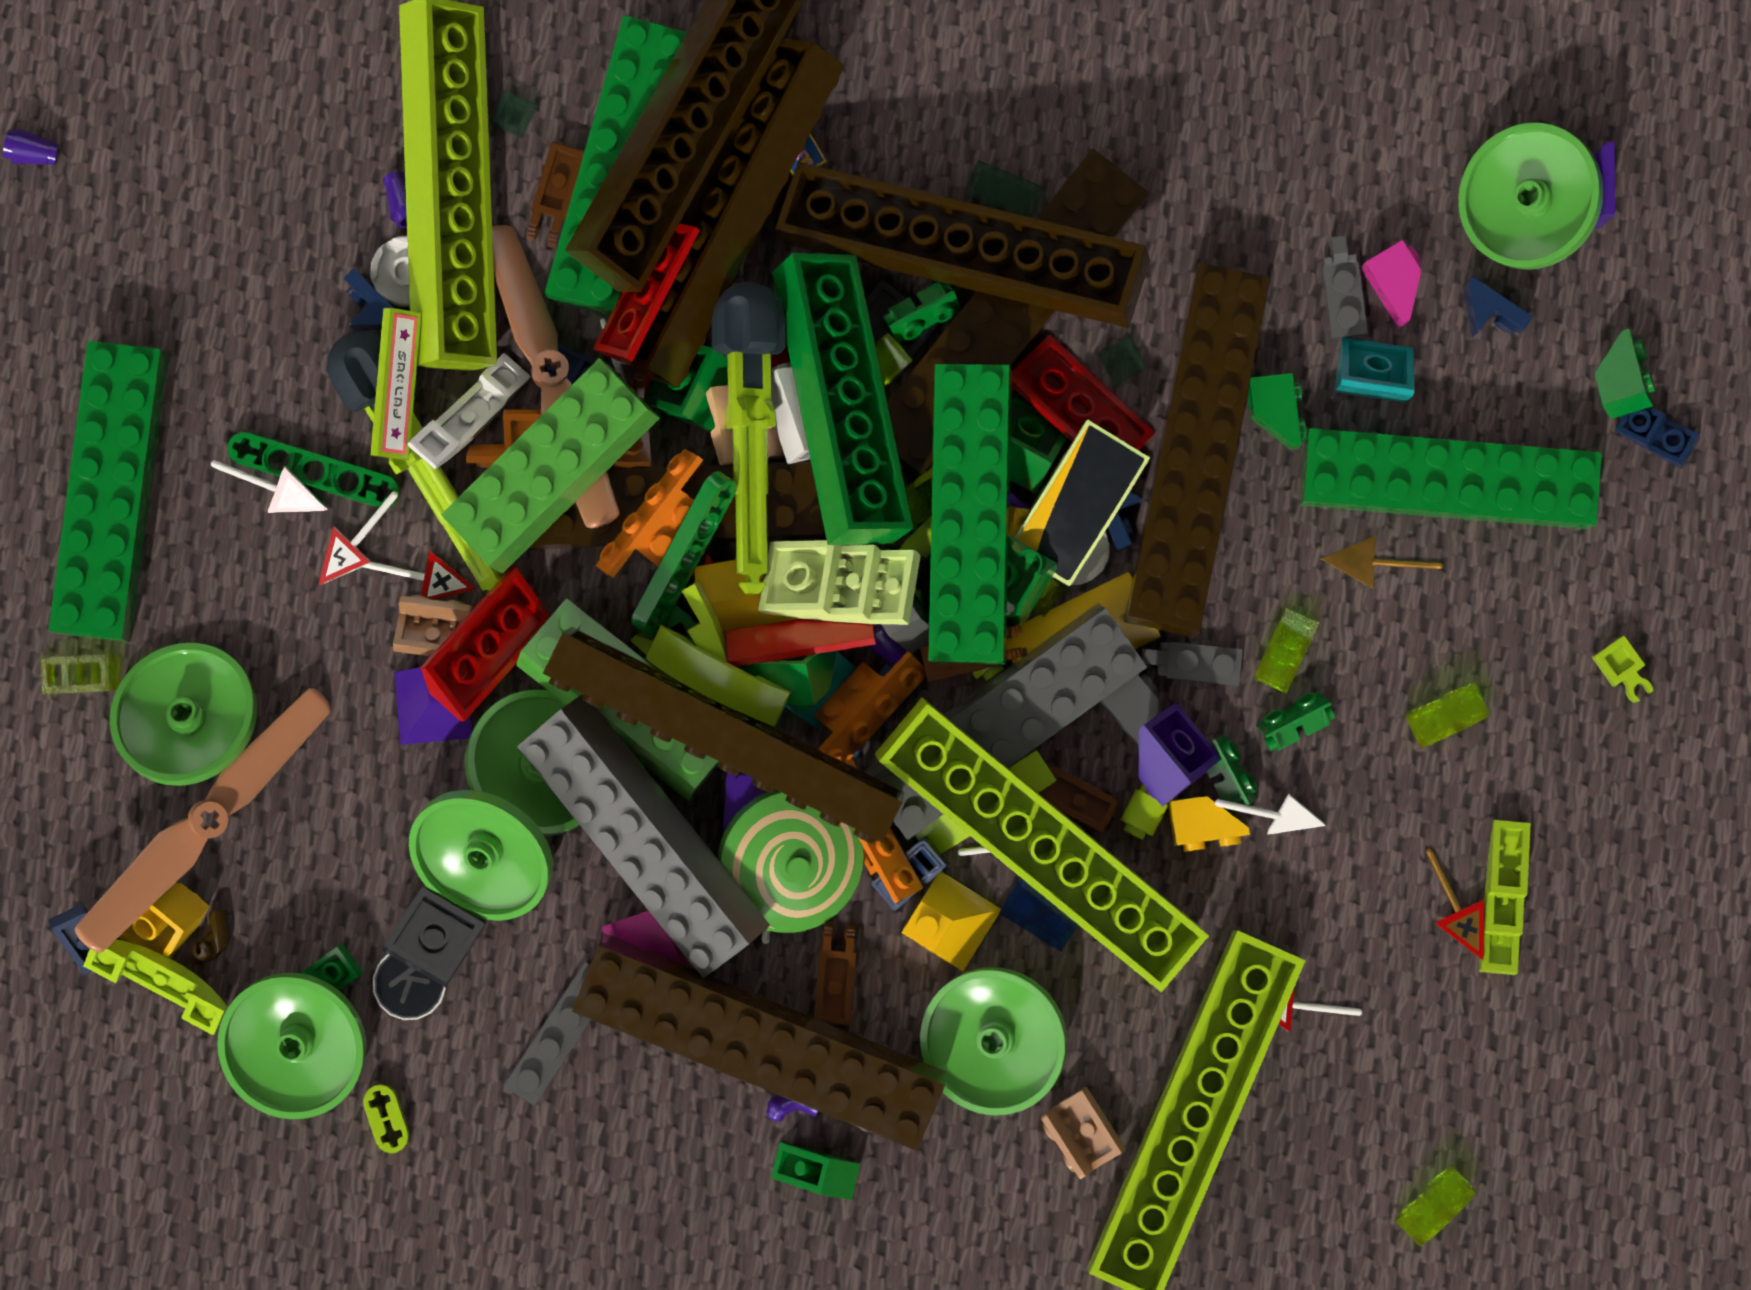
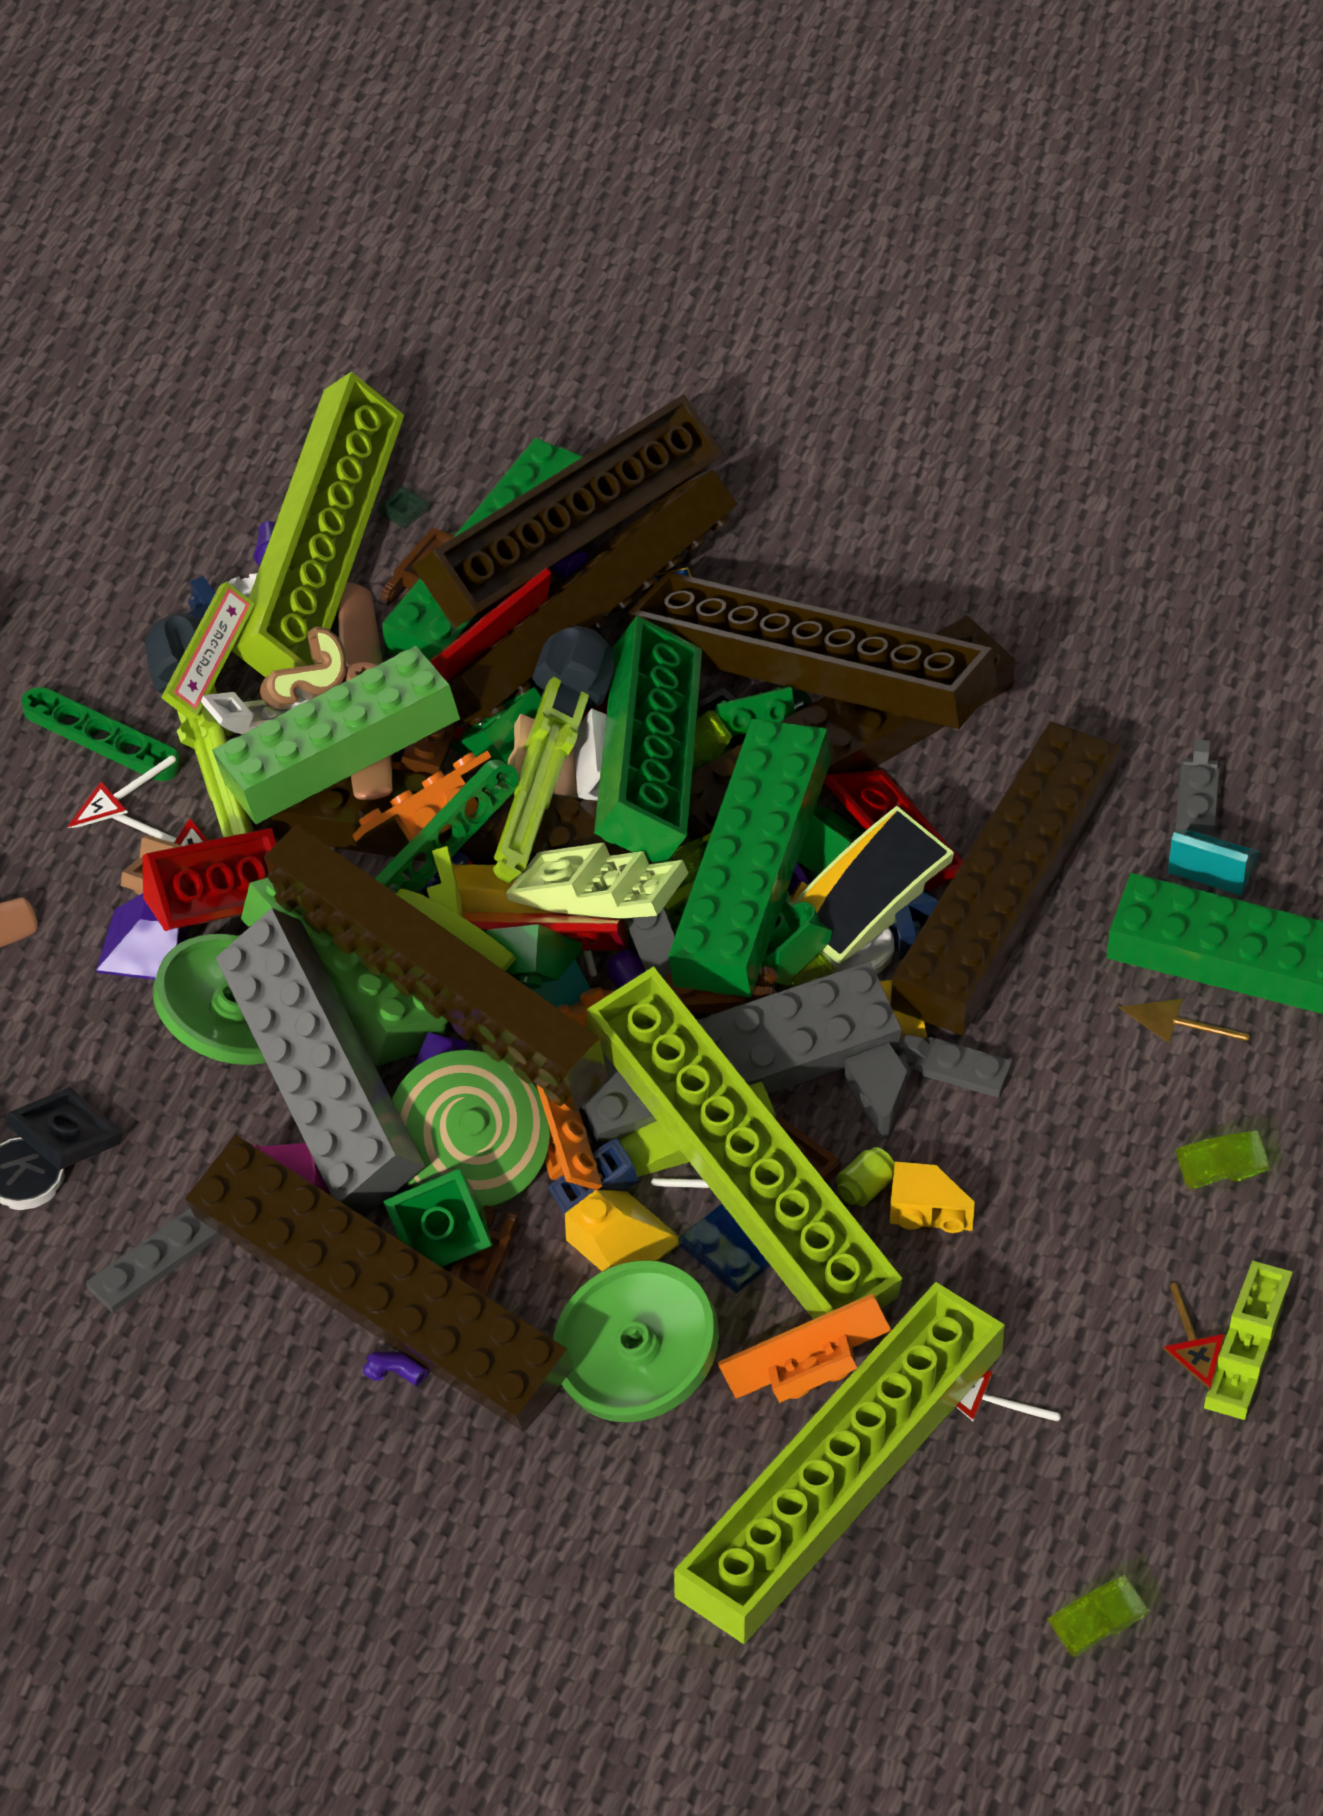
camera: 20 degrees right, 35 degrees down
piece [211,460,327,513] -> none
bright green dish [409,790,553,921] -> none
green slope [771,1142,860,1200] -> none
medium nougat bracket [1041,1086,1126,1179] -> none
clear green tile [1097,337,1147,386] -> none
dark purple slope [1139,702,1222,807] -> none
green hinge [1207,734,1258,813] -> none
white piece [1215,794,1326,834] -> none
green slope [1247,373,1306,450] -> none
clear neon green slope [1254,608,1319,693] -> none
green hinge [1256,692,1335,751] -> none
dark pink slope [1361,240,1422,329] -> none
none -> medium nougat animal [260,627,346,709]
none -> green slope [383,1168,493,1267]
none -> orange bracket [718,1293,891,1403]

